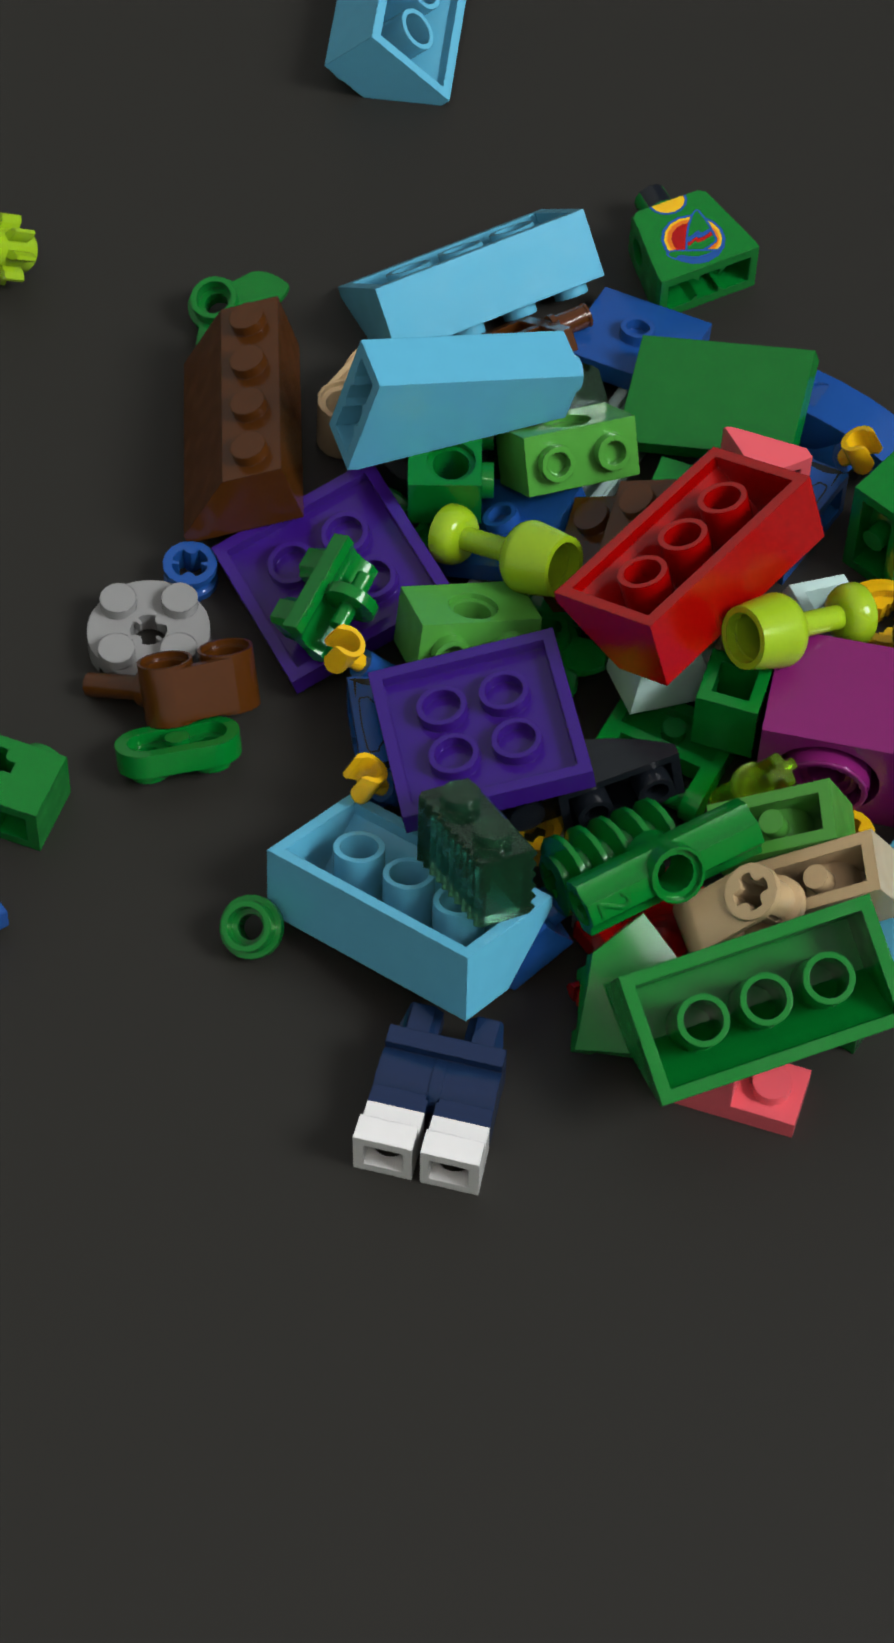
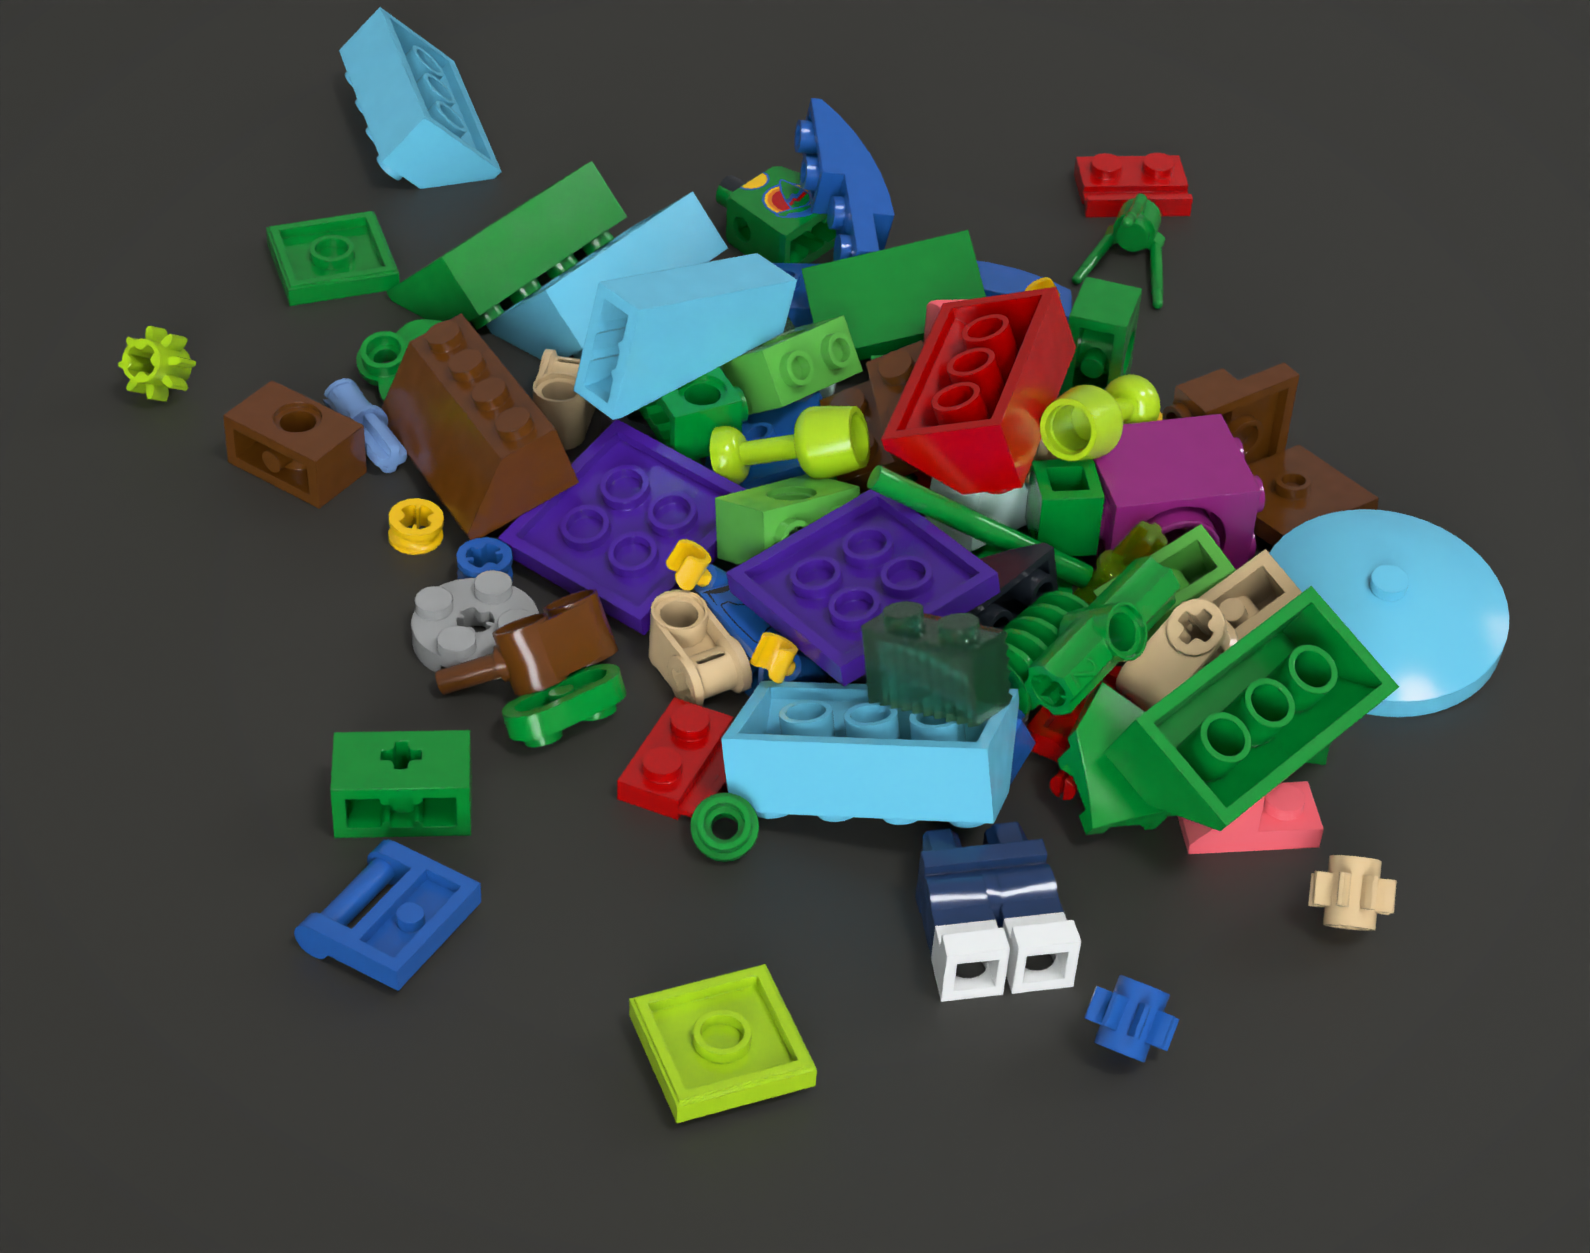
camera: 25 degrees left, 15 degrees down
green hips [270,533,379,662] -> none
none -> reddish brown brick [223,380,367,509]
none -> green tile [266,211,400,306]
none -> medium blue axle [323,378,407,473]
none -> green slope [386,161,627,330]
none -> yellow bush [388,498,444,555]
none -> red plate [617,697,734,820]
none -> lime plate [629,964,817,1123]
none -> tan piece [648,589,752,706]
none -> blue slope [794,98,895,261]
none -> green bar [867,465,1093,589]
none -> blue gear [1084,975,1180,1063]
none -> tan gear [1308,855,1397,931]

